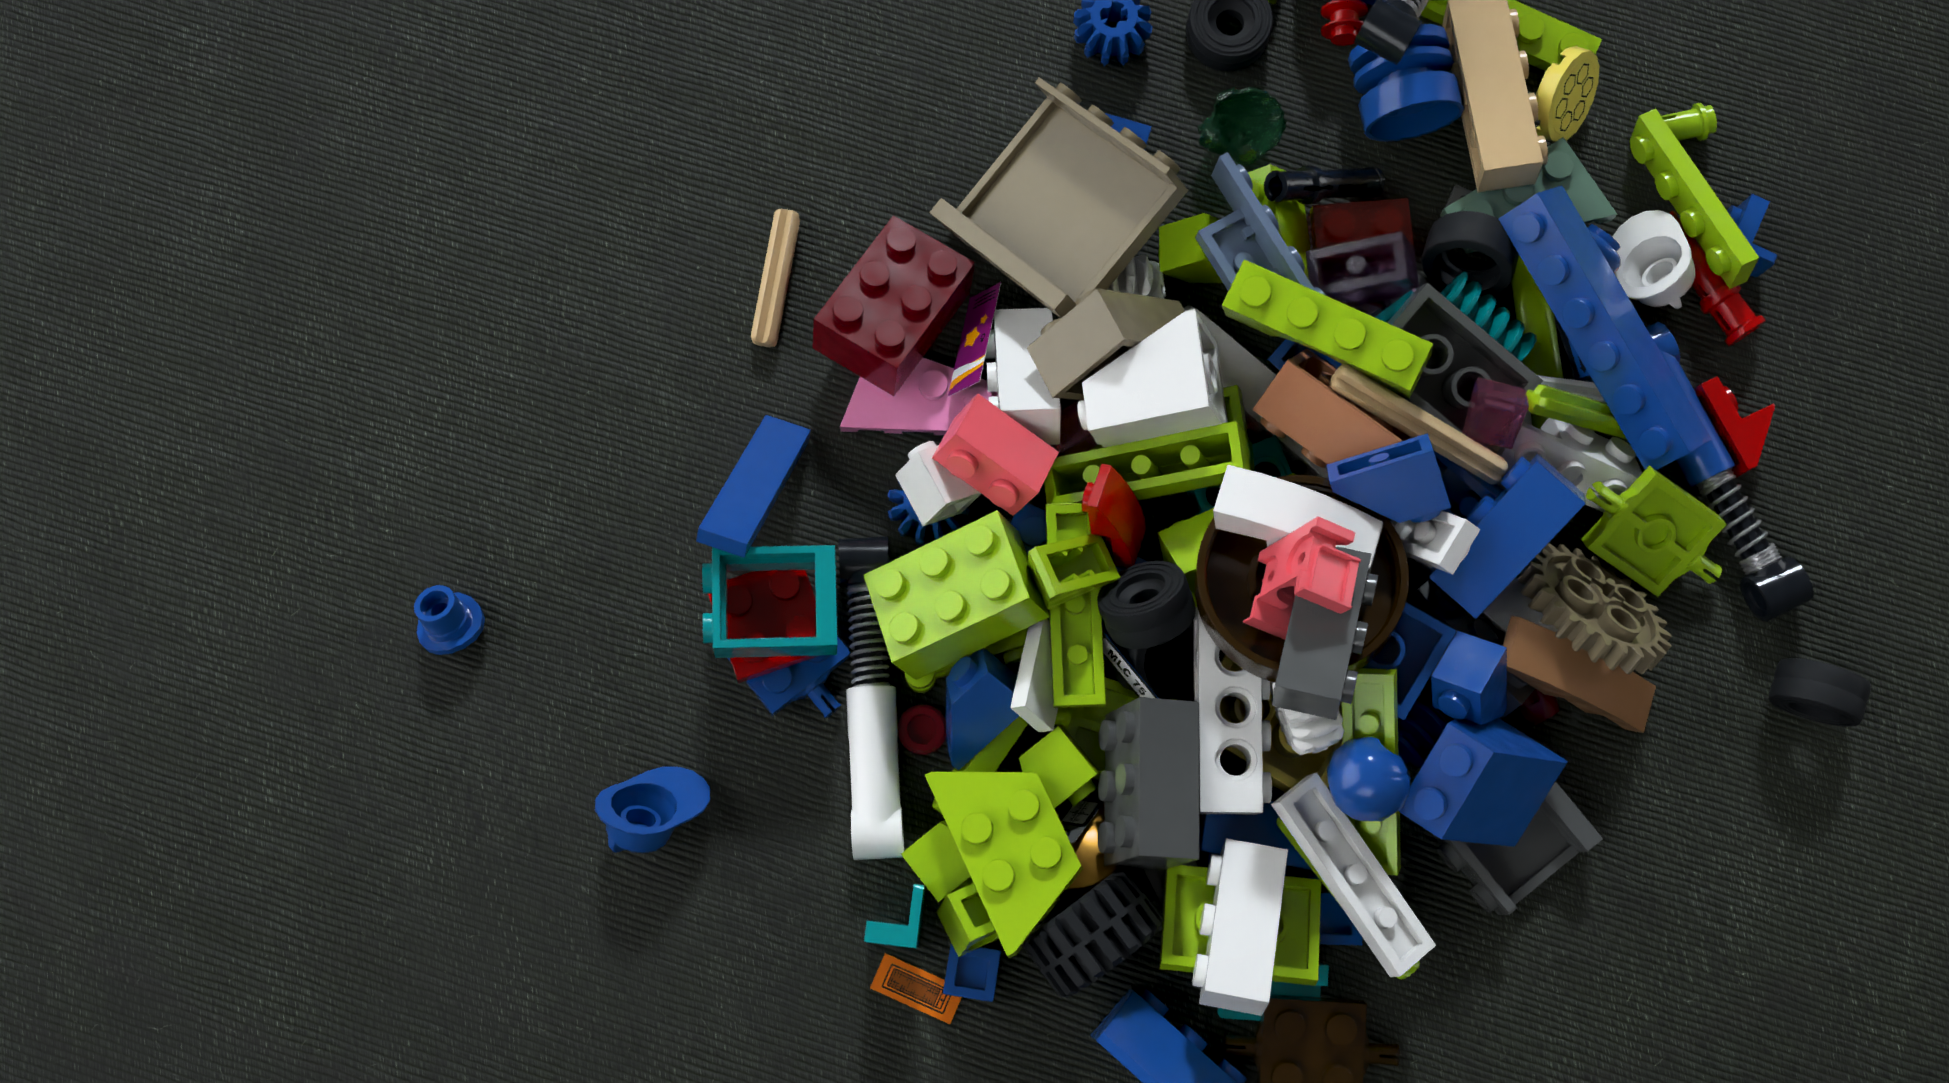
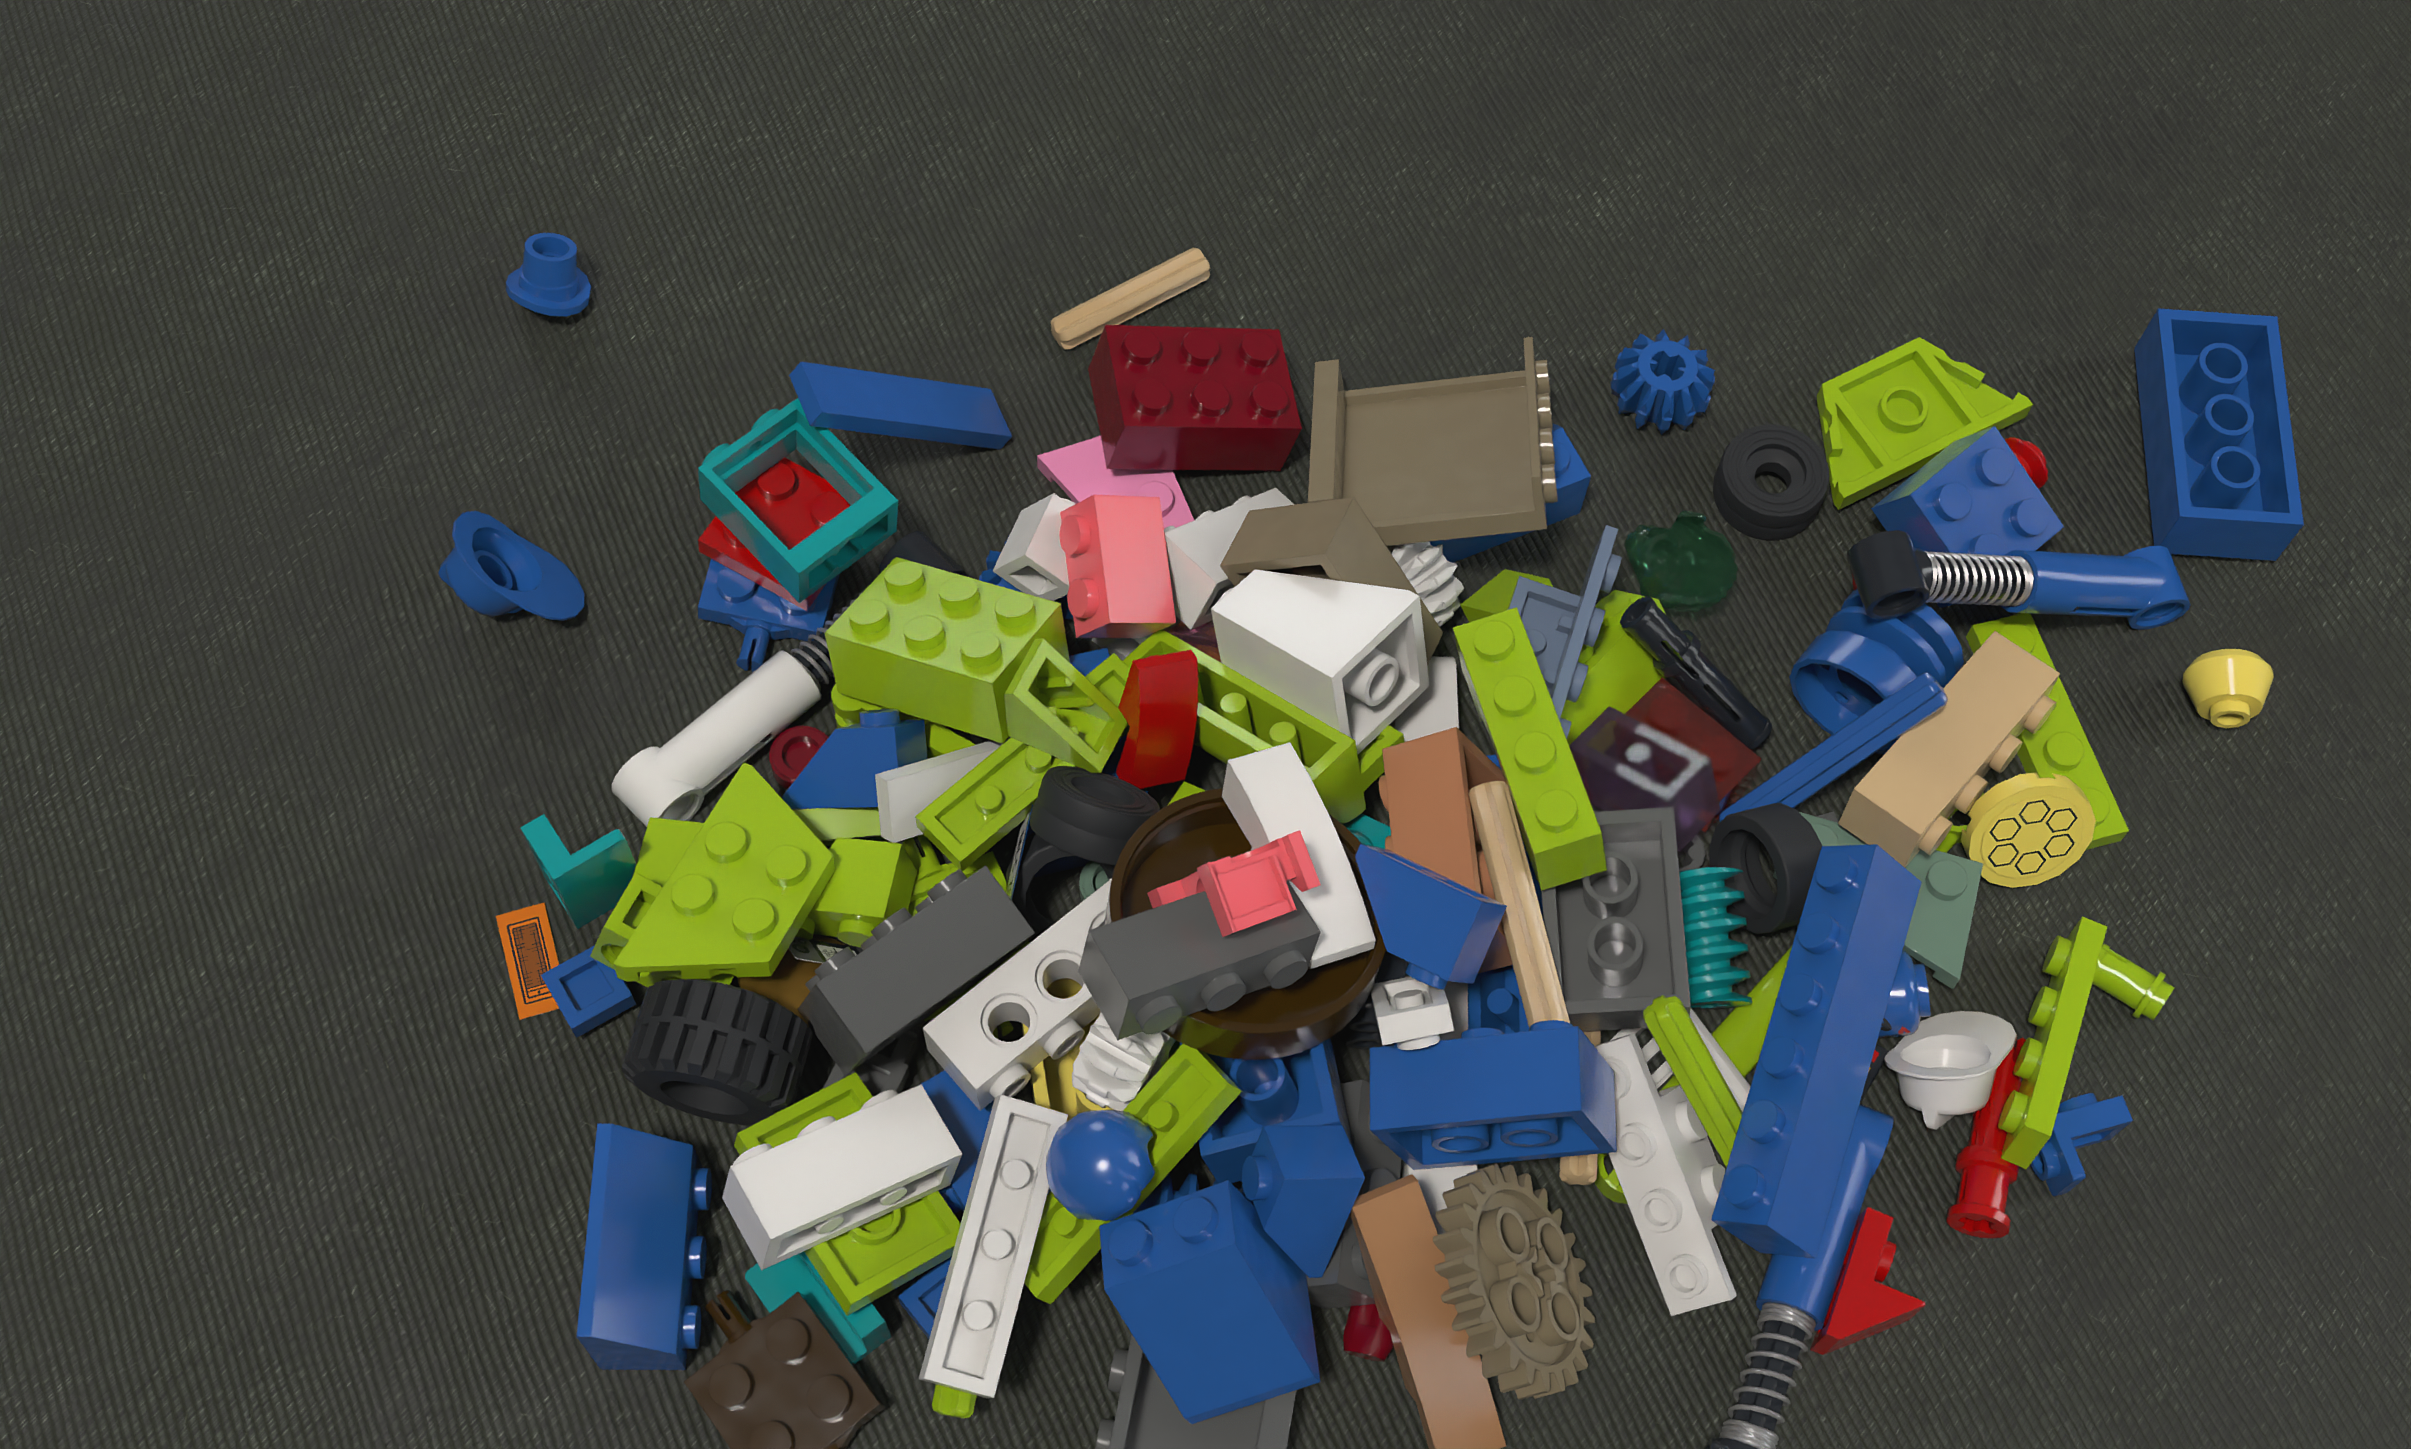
camera: 45 degrees right, 15 degrees down
magenta sticker [948,282,1001,397] -> none
clear pink slope [1462,378,1529,449] -> none
lime plate [1581,465,1727,597] -> none
none -> blue axle [1719,672,1948,822]

